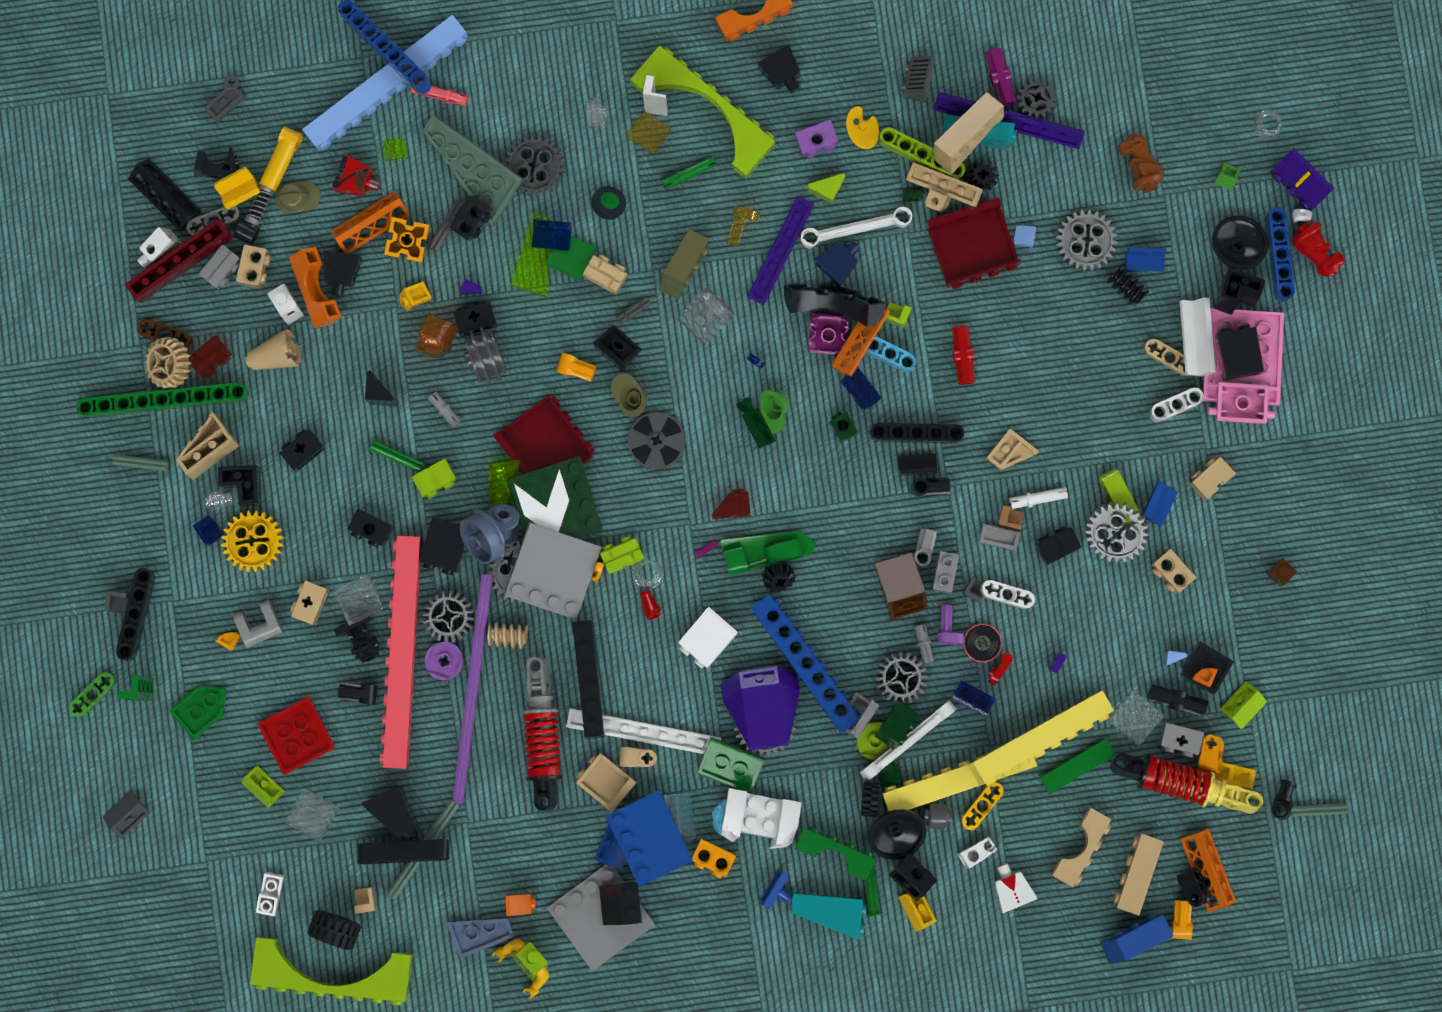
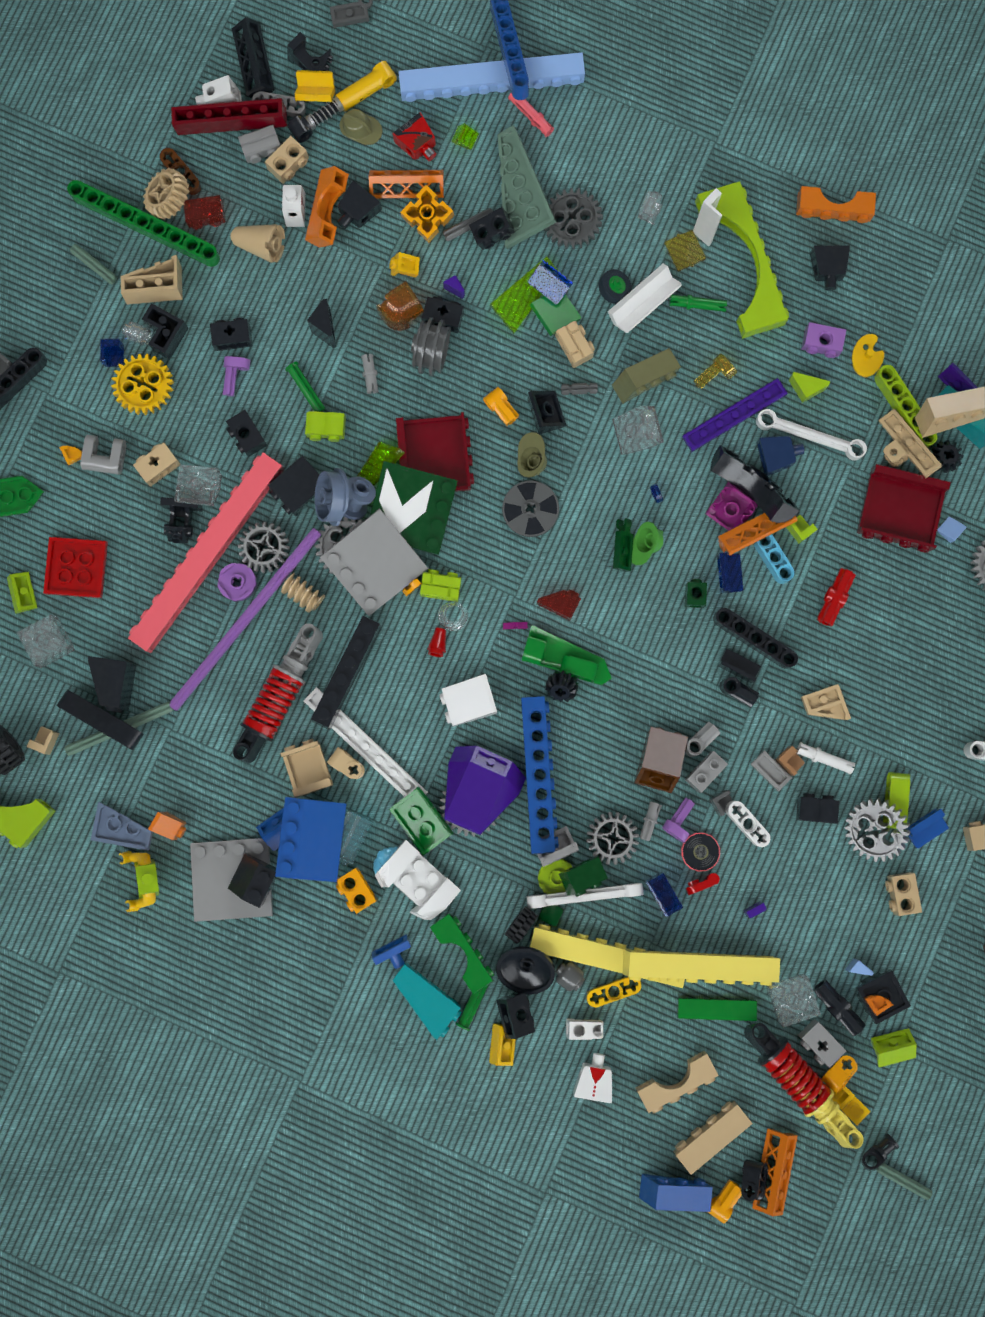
camera: 30 degrees right, 0 degrees up
black piece [338,682,378,705] -> none
dark grey slope [901,56,936,102] -> none
dark green slope [902,187,923,202] -> none
none -> medium lavender piece [223,356,250,397]
none -> white panel [608,263,682,333]

